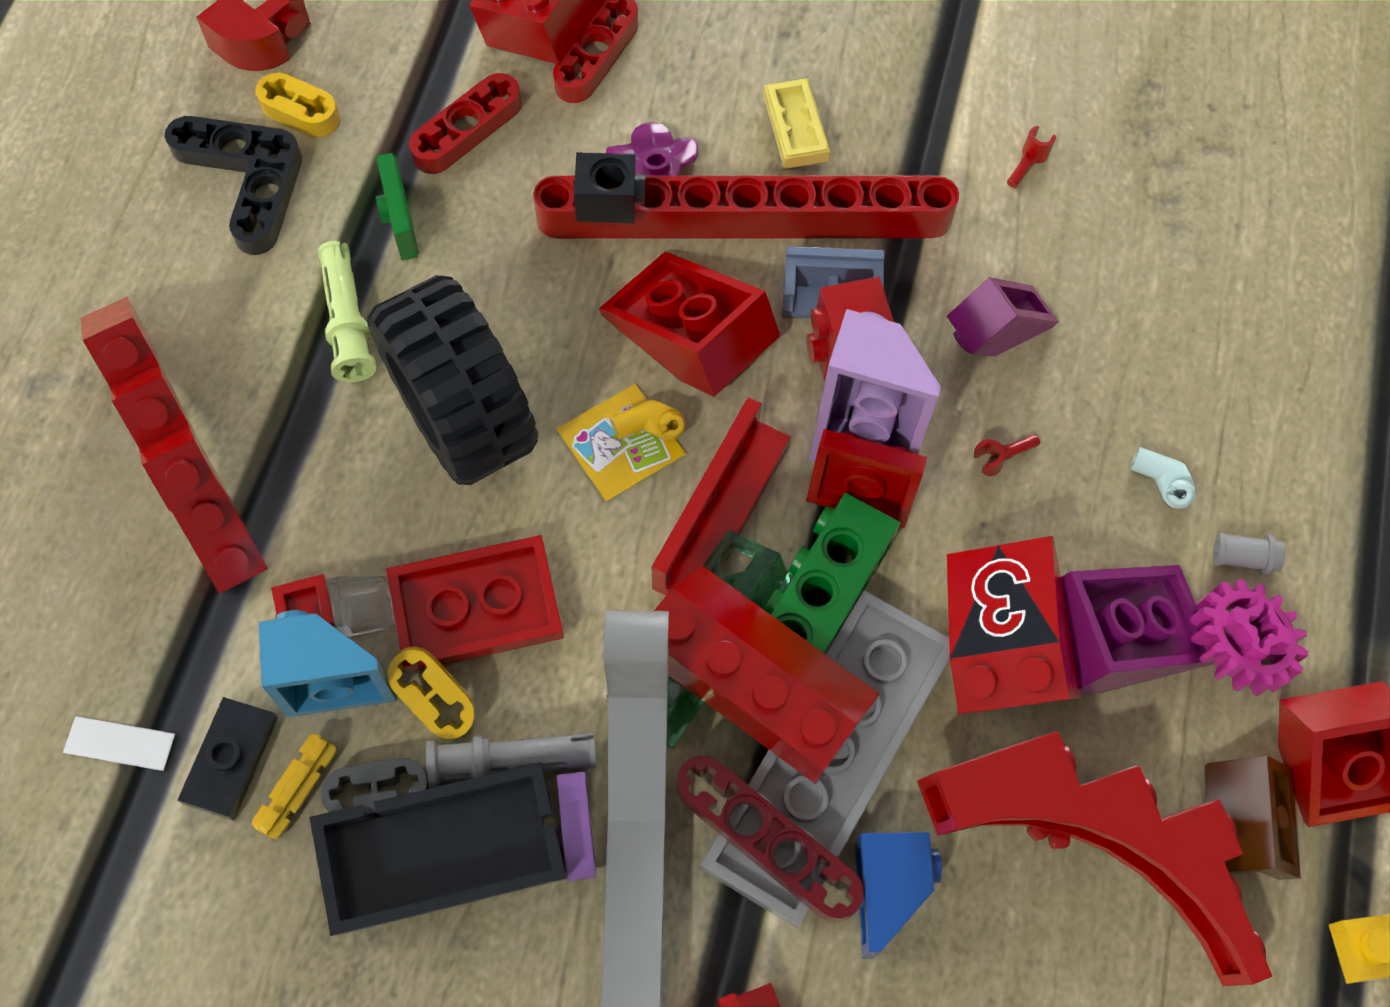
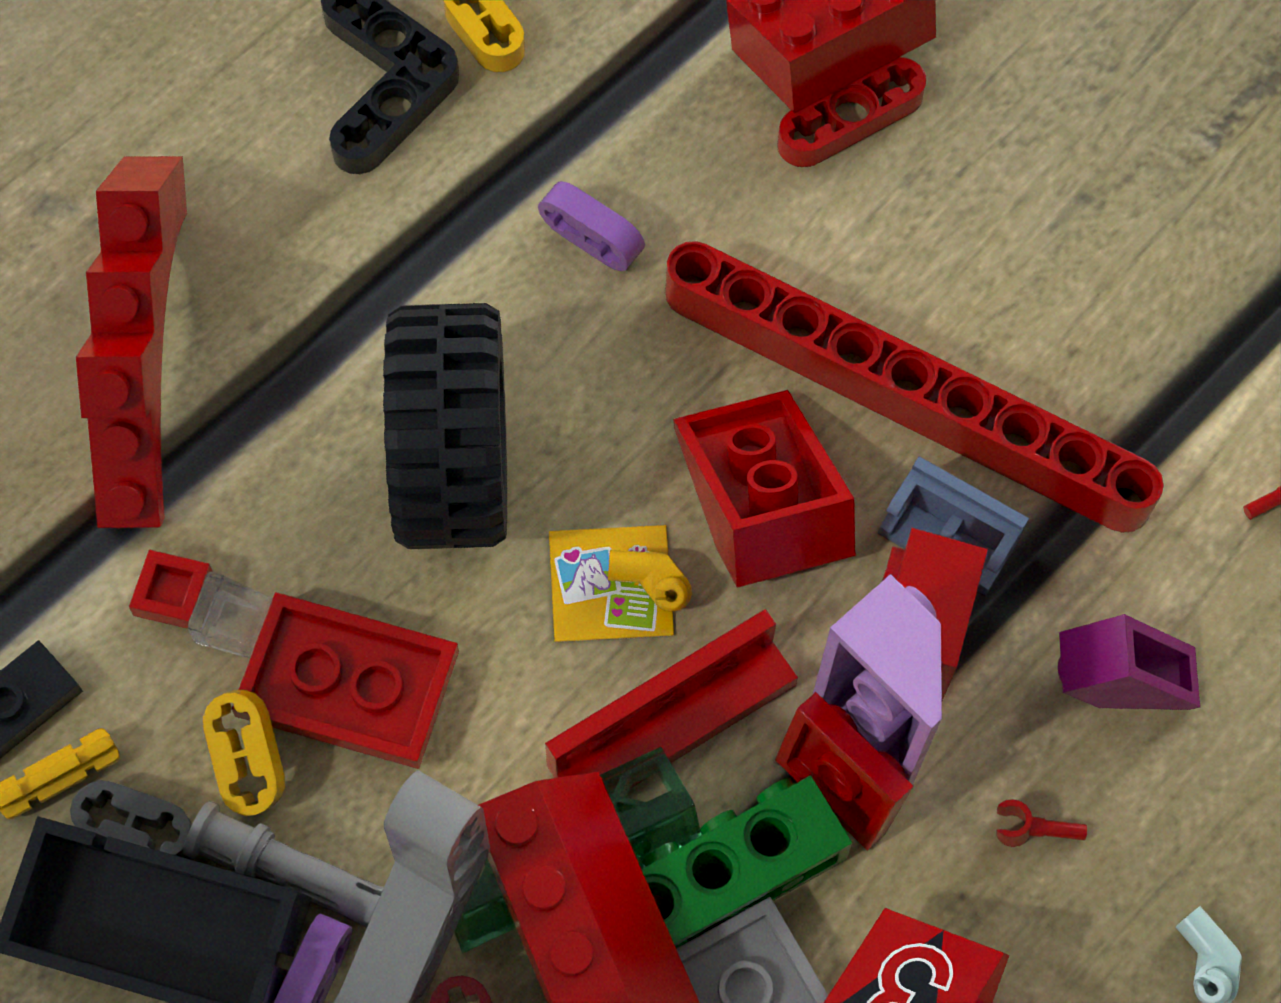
camera: 30 degrees right, 0 degrees up
dark azure slope [258,610,396,717] -> none
yellowish green pin [318,241,376,383] -> none
green plate [376,153,419,261] -> none
red beam [409,73,521,174] -> none
black brick [574,152,645,224] -> none
magenta plate [606,122,698,176] -> none
light yellow plate [763,78,830,169] -> none
none -> medium lavender beam [538,181,645,271]

